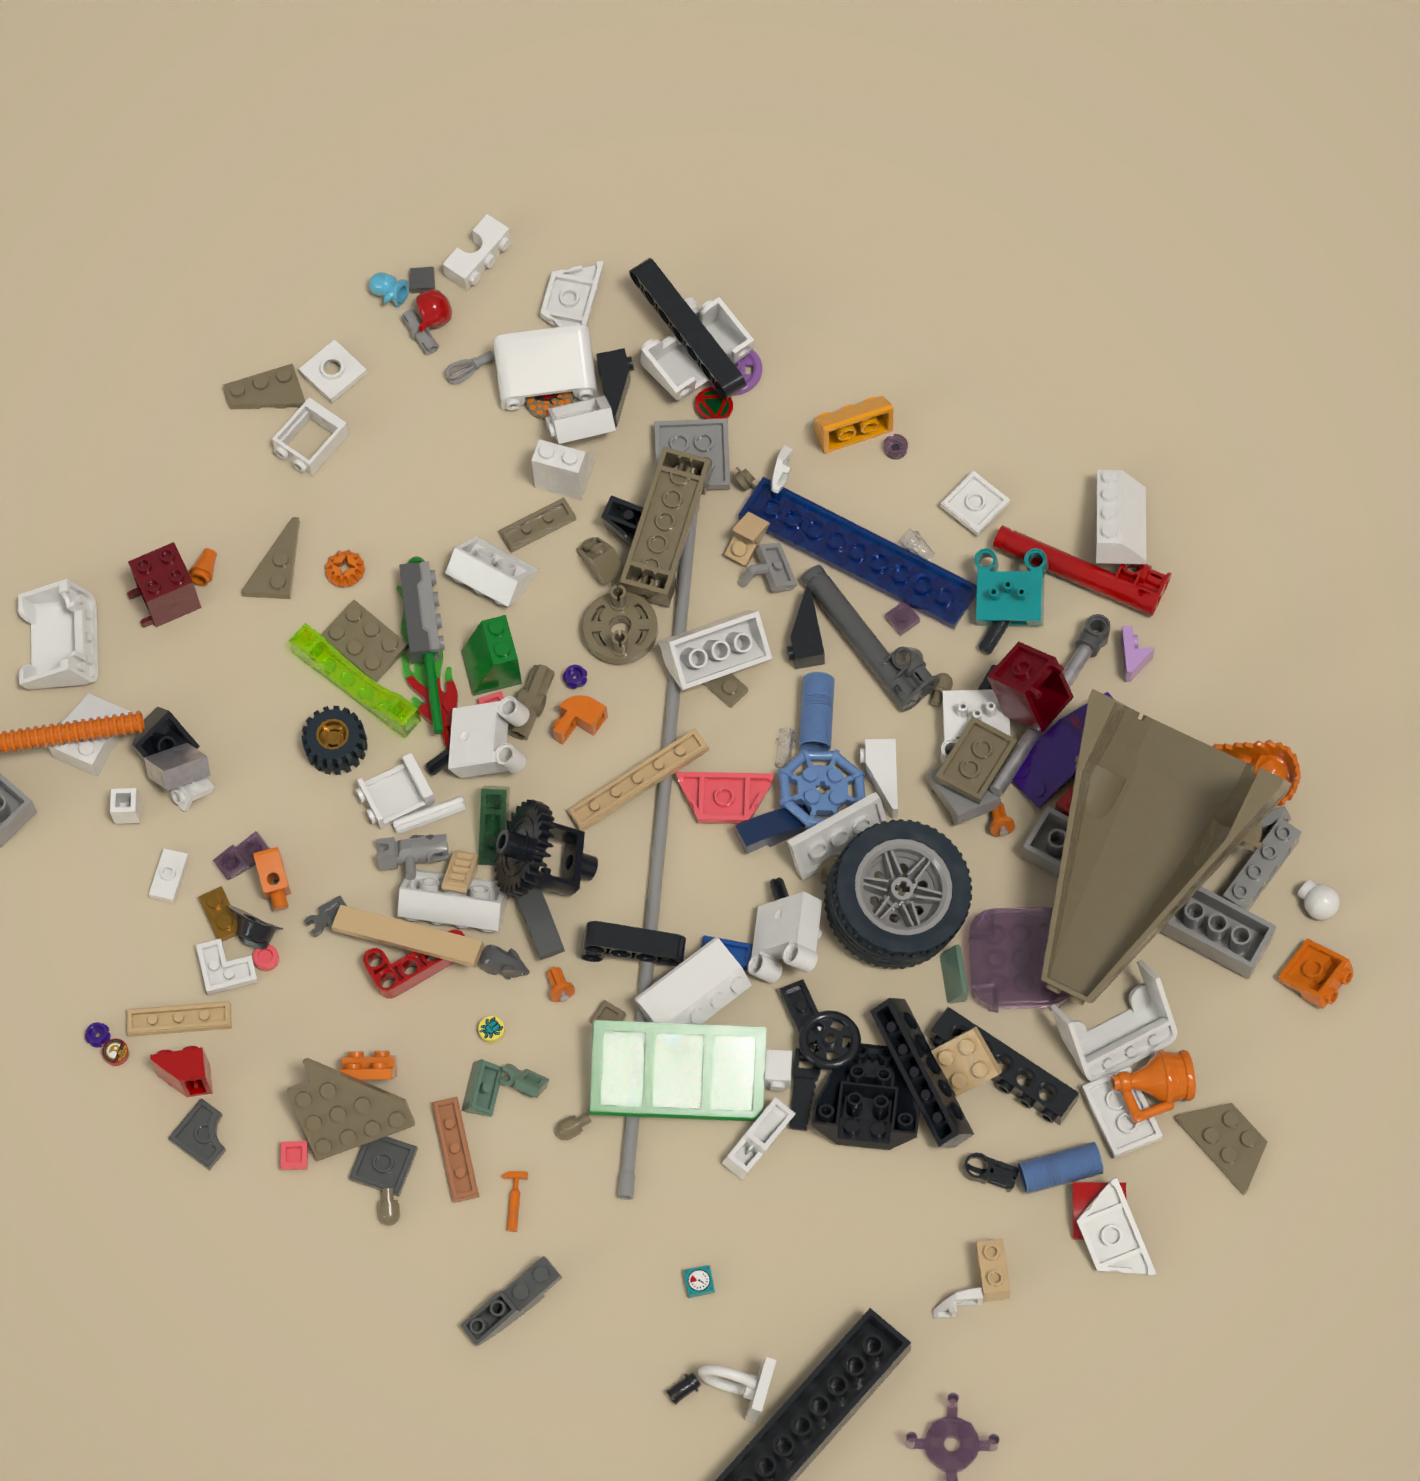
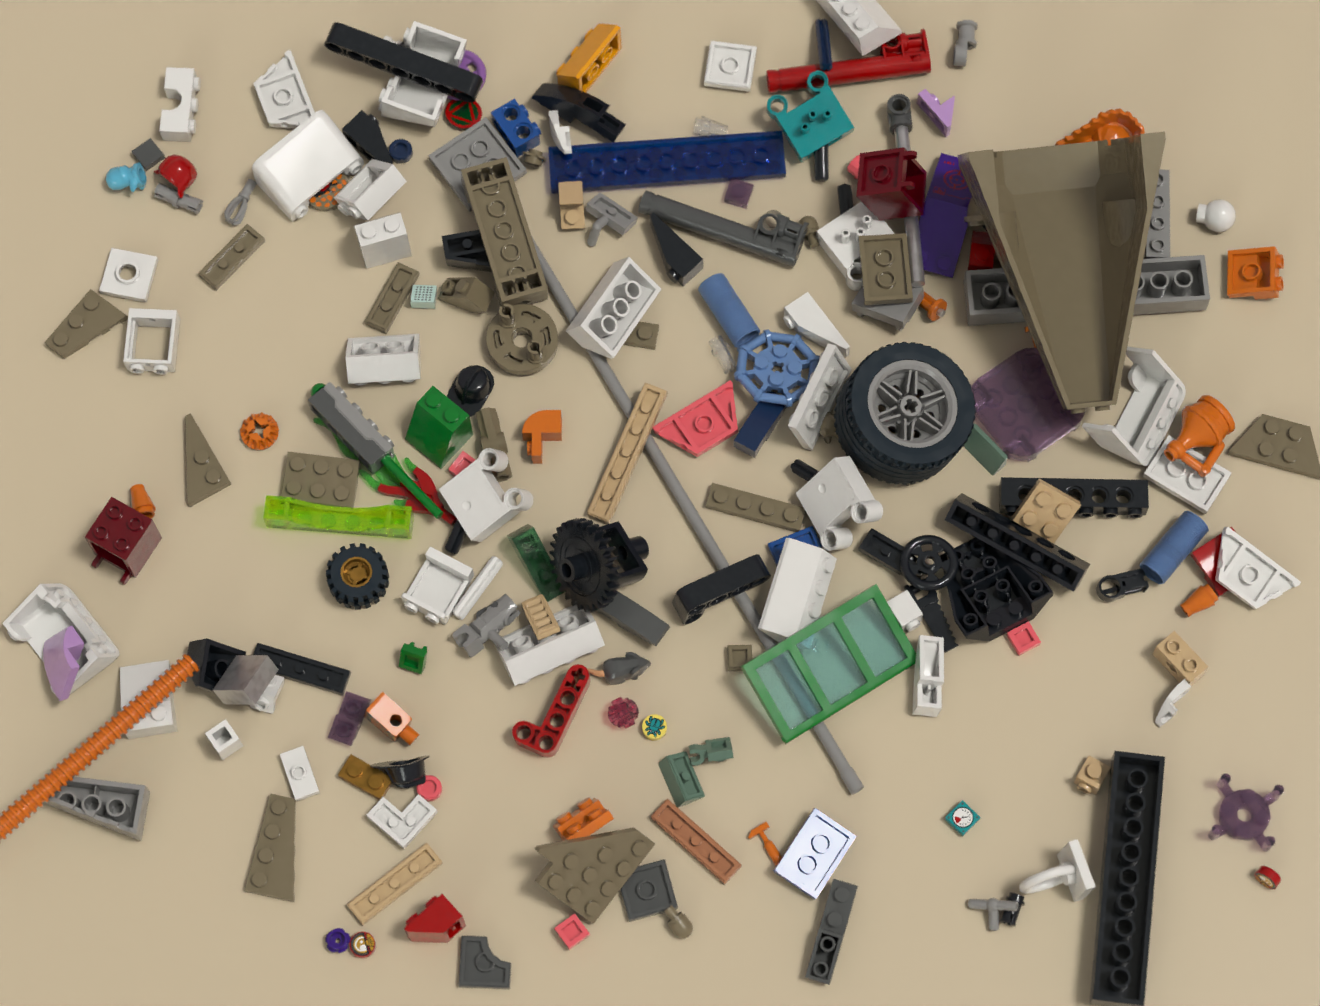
camera: 35 degrees left, 5 degrees up
dark grey plate [304,895,347,937] -> none
tan tile [331,905,484,967] -> none
orange piece [547,966,575,1002] -> none
dark tan cylinder [556,1113,592,1140] -> none
dark purple plate [563,665,587,689] -> none
tile [883,434,908,460] -> none
none -> lavender slope [43,626,85,701]
none -> dark tan tile [198,224,265,291]
none -> dark tan wing [245,794,296,902]
none -> black tile [253,643,351,696]
none -> dark blue tile [389,139,413,164]
none -> green tile [398,642,427,674]
none -> light aqua slope [410,285,437,309]
none -> black piece [447,365,494,417]
none -> blue brick [491,98,541,158]
none -> black slope [532,83,626,143]
none -> clear pink gear [608,697,639,729]
none -> dark tan plate [706,483,806,532]
none -> plate [773,808,857,900]
none -> dark blue axle [815,18,832,71]
none -> light grey connector [953,20,977,67]
none -> light grey piece [968,898,1019,931]
none -> coral tile [1007,621,1041,656]
none -> tan bracket [1074,756,1111,795]
none -> orange cone [1180,584,1219,617]

